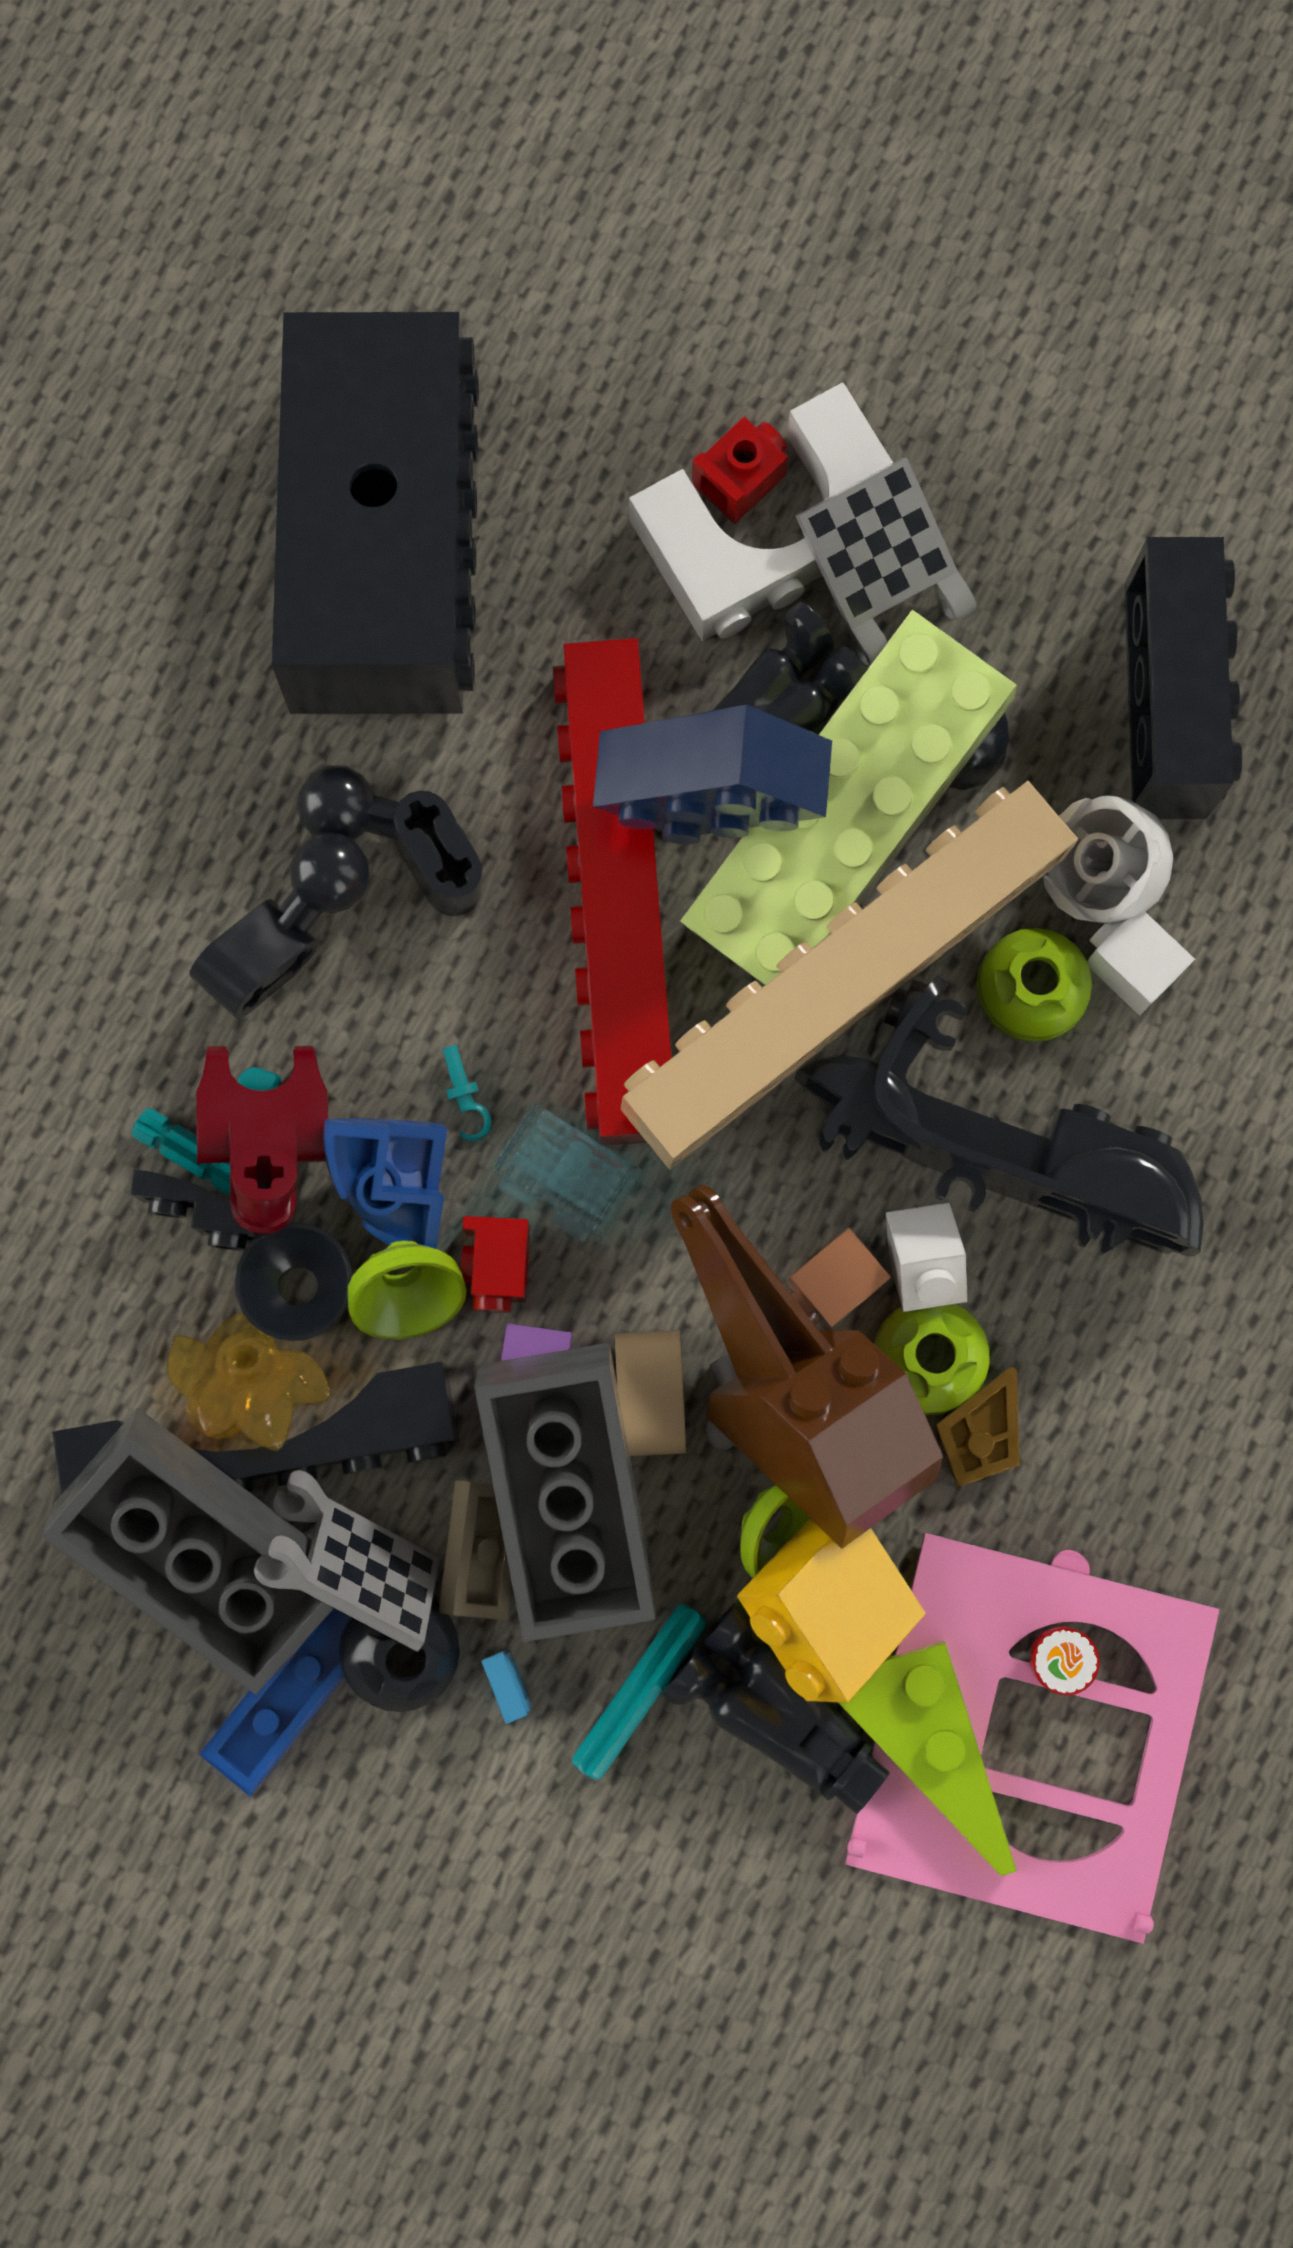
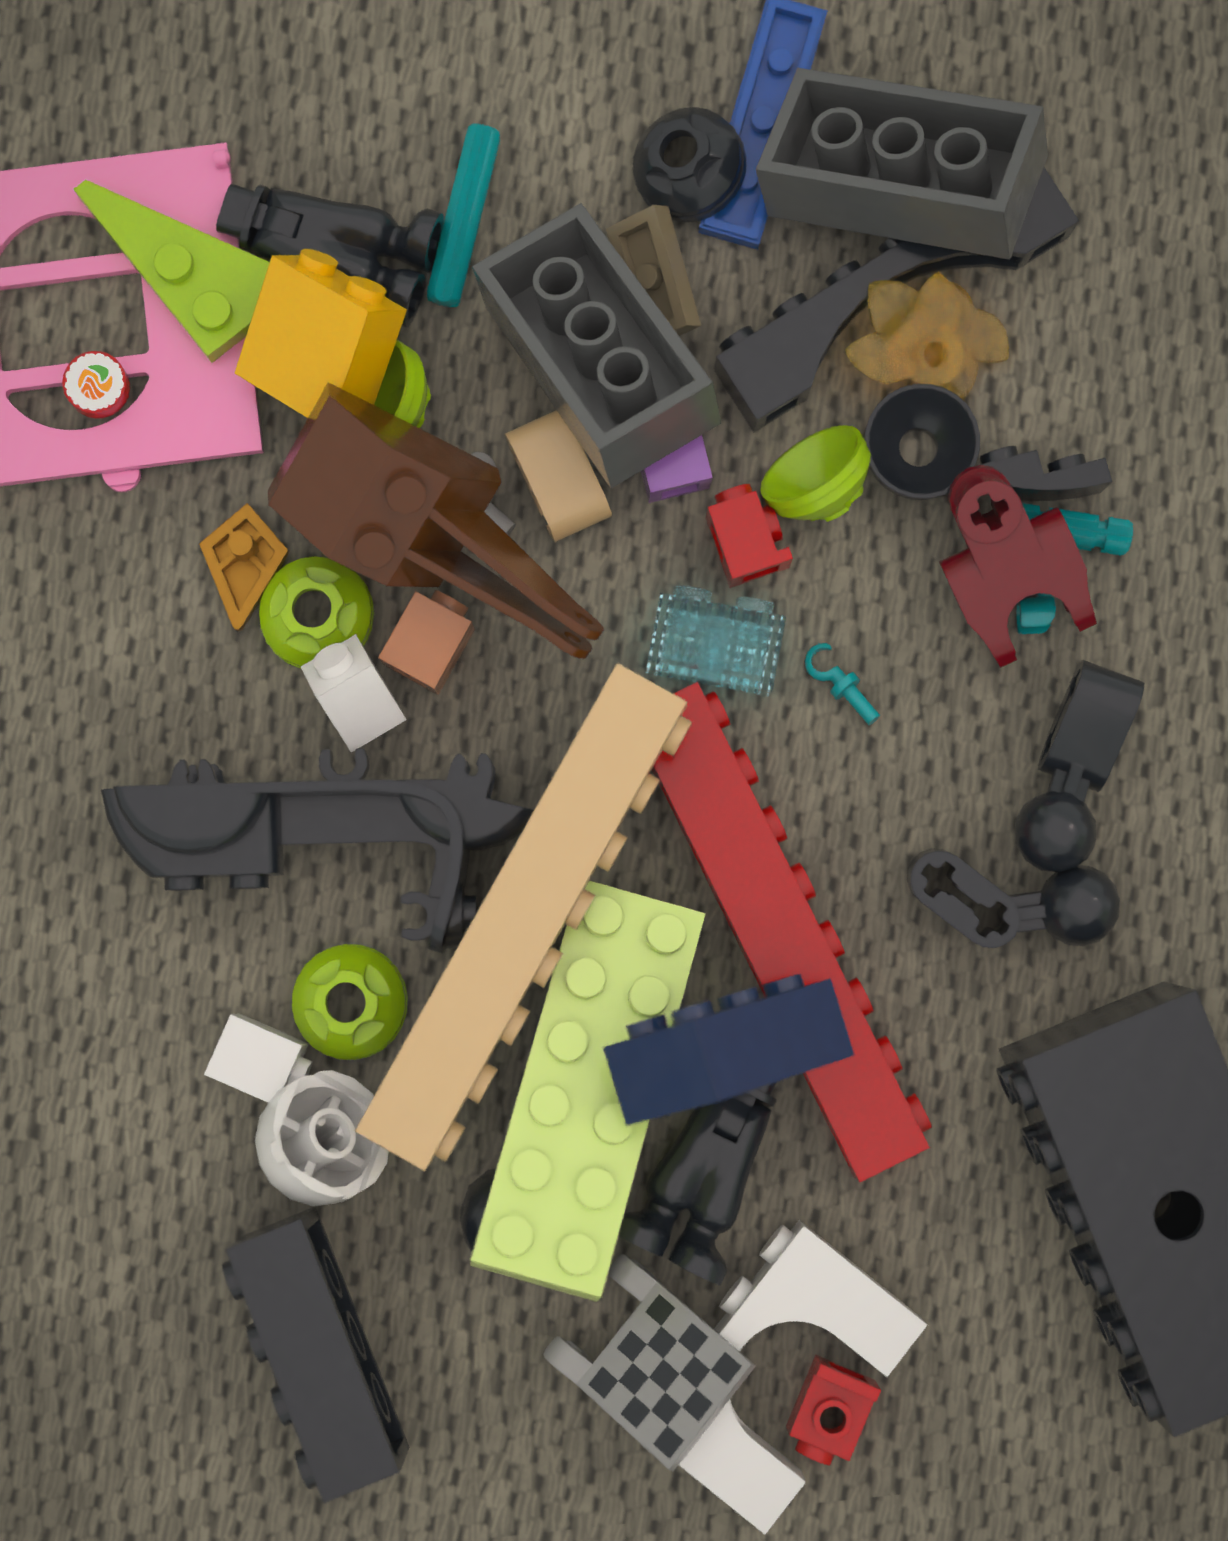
camera: 155 degrees right, 5 degrees up
light grey flag [254,1470,440,1652] -> none
blue brick [323,1118,447,1249] -> none
dark azure tile [481,1649,532,1724] -> none

